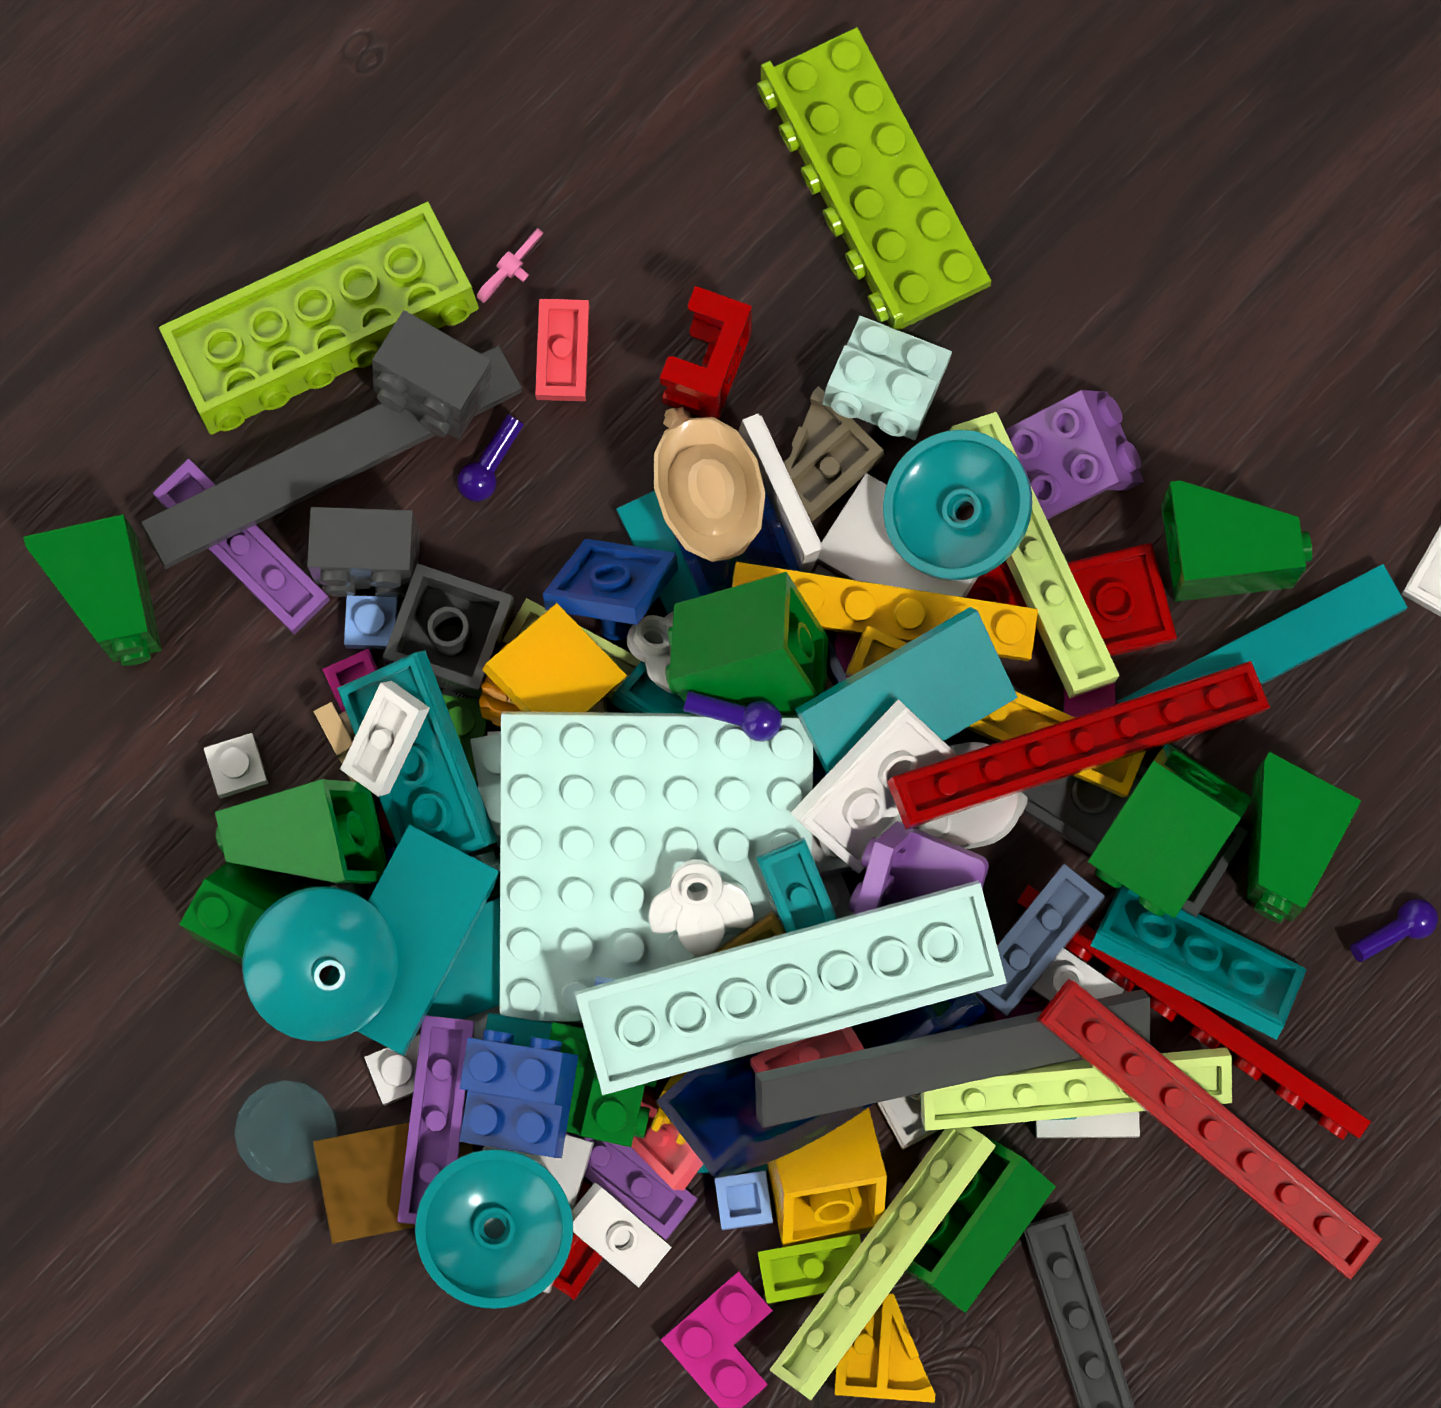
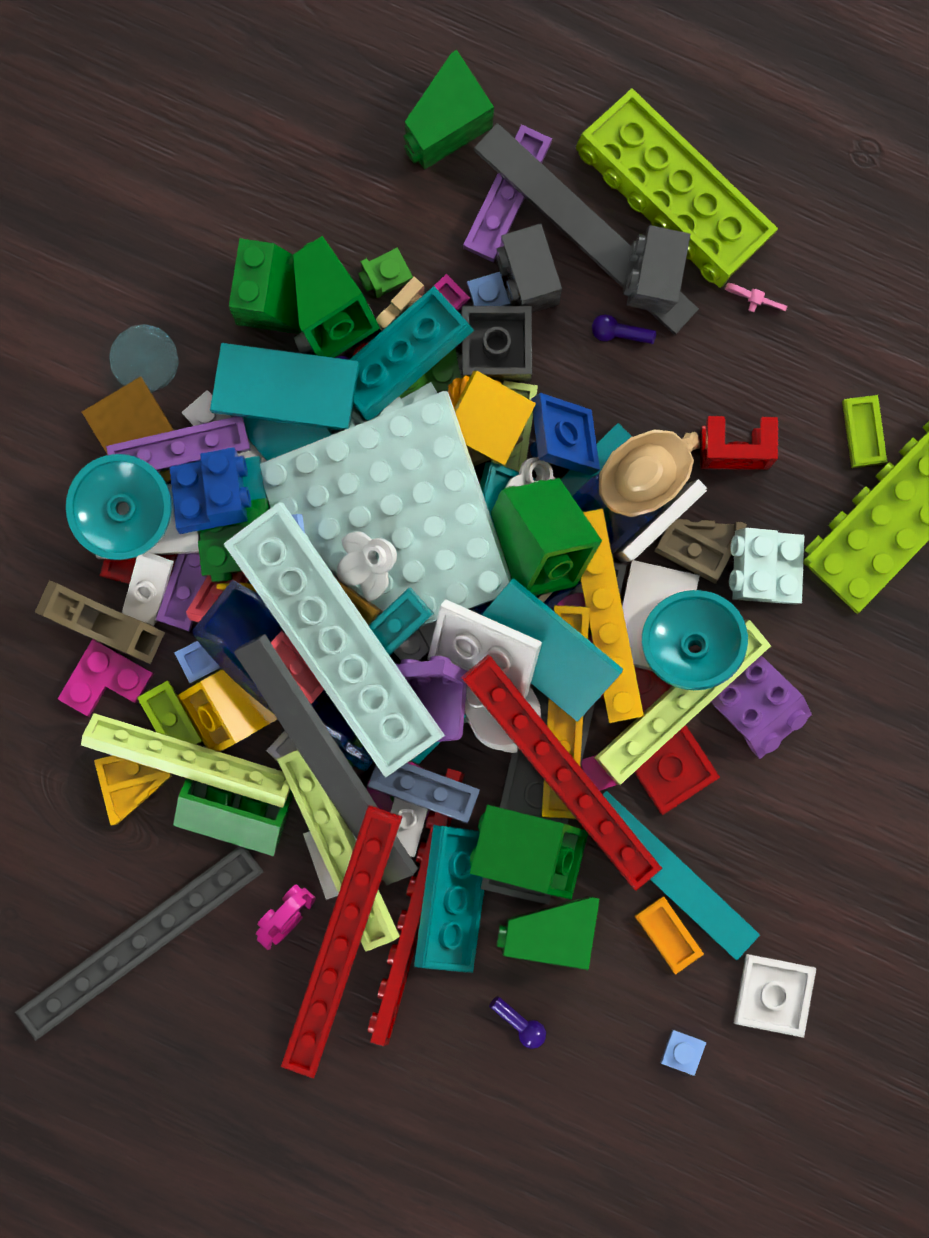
camera: 65 degrees right, 5 degrees up
white plate [204,733,269,799] -> none
teal dish [242,886,398,1041] -> none
white plate [340,681,430,797] -> none
coral plate [535,299,590,401] -> none
dark purple bar [683,691,782,742] -> none
green slope [1161,480,1312,602] -> none
none -> dark tan arch [35,580,165,664]
none -> dark pink plate [256,884,316,950]
none -> bright green bracket [358,247,413,298]
none -> light orange tile [635,896,704,974]
none -> lime tile [842,395,887,468]

